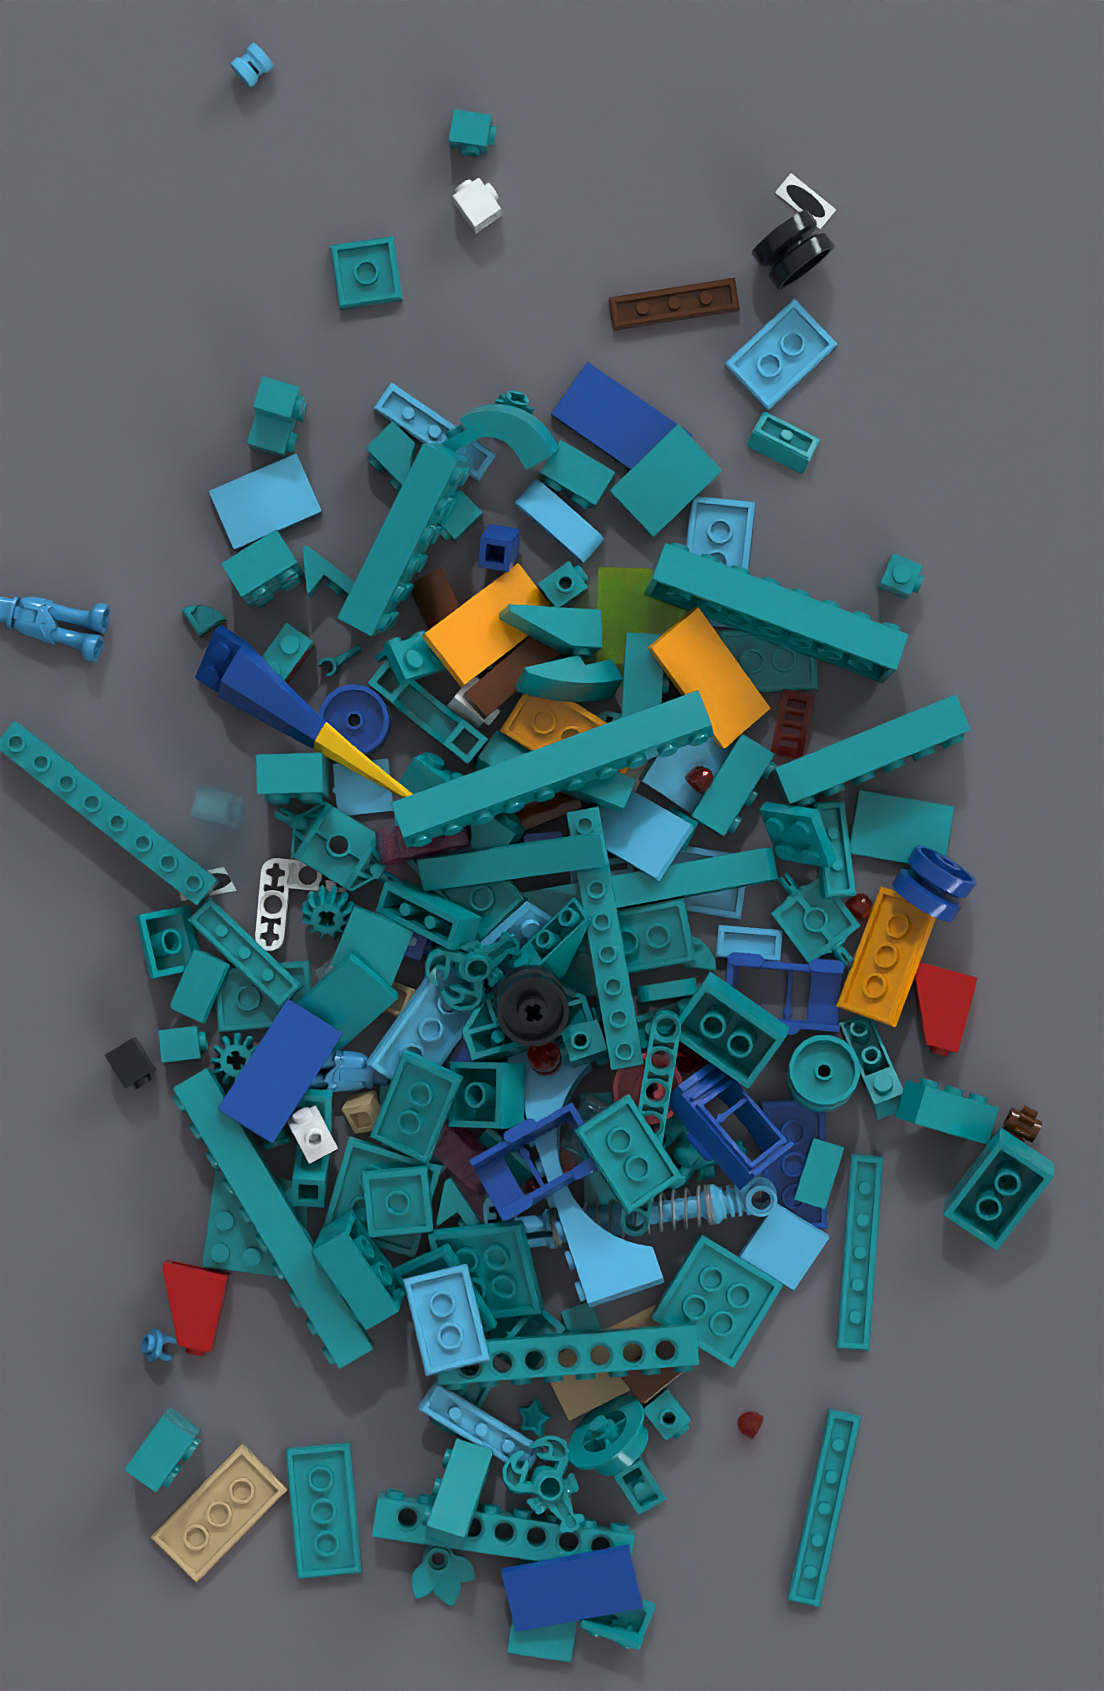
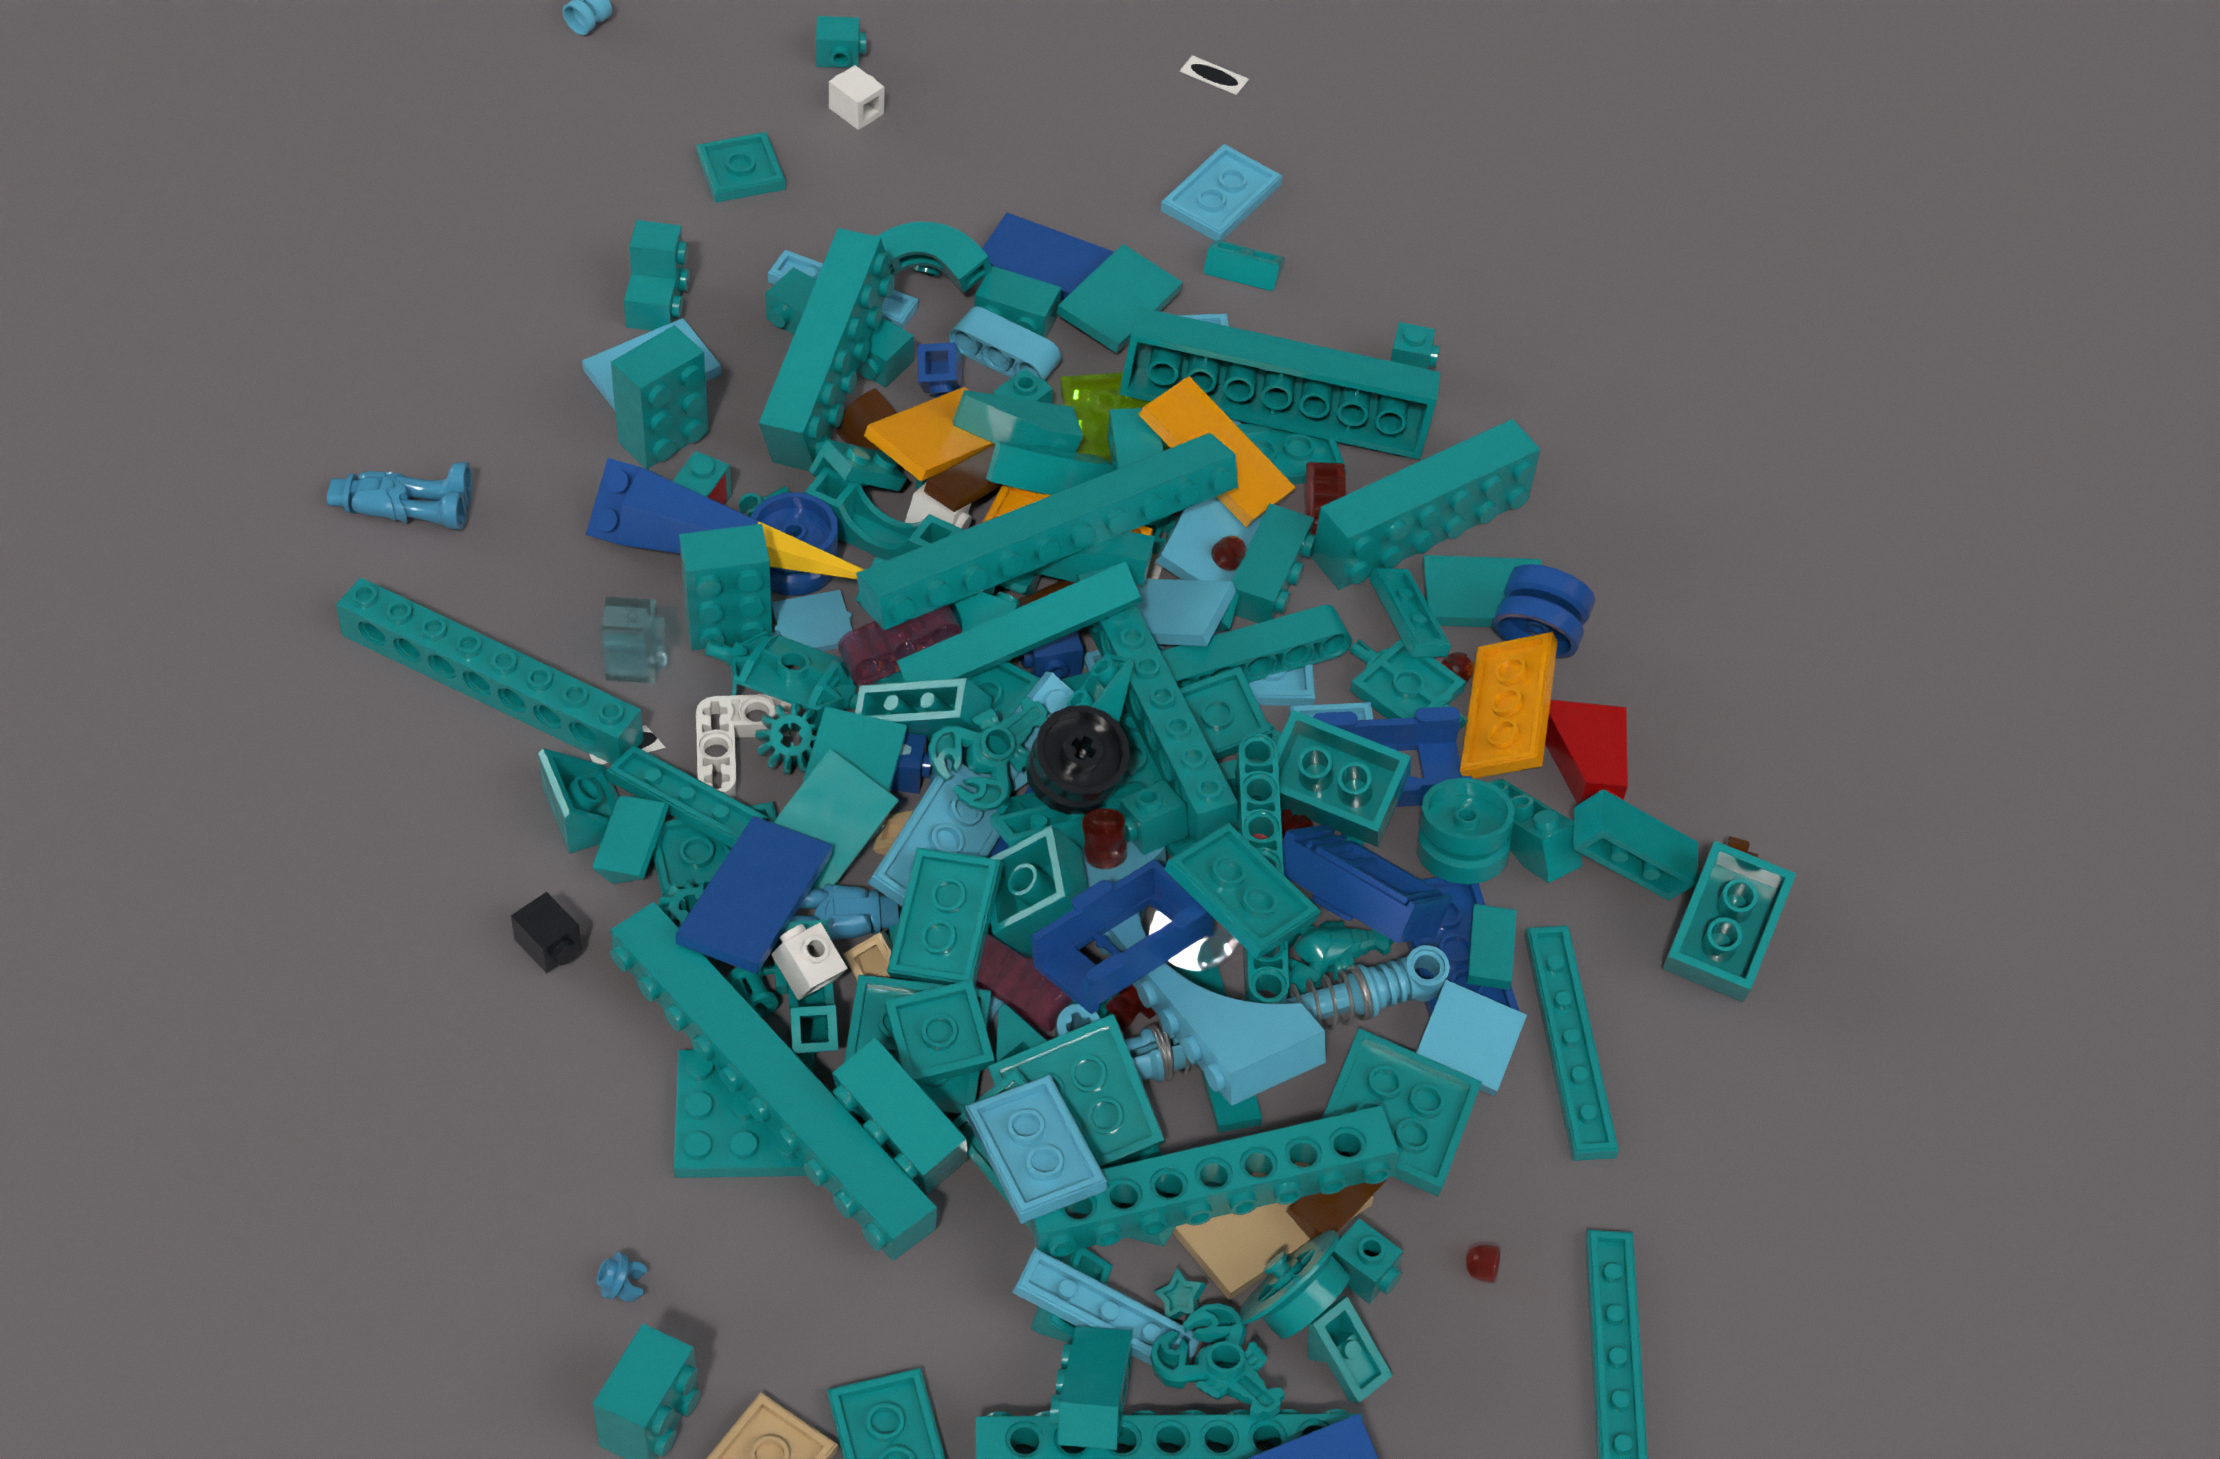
camera: 20 degrees left, 35 degrees down
teal brick [158,1026,208,1063] -> none
red slope [162,1260,230,1356] -> none
teal tile [181,605,226,637] -> none
teal slope [302,545,355,598] -> none
reddish brown tile [609,277,740,331] -> none
black wheel [751,210,835,290] -> none
teal plate [759,802,837,868] -> none

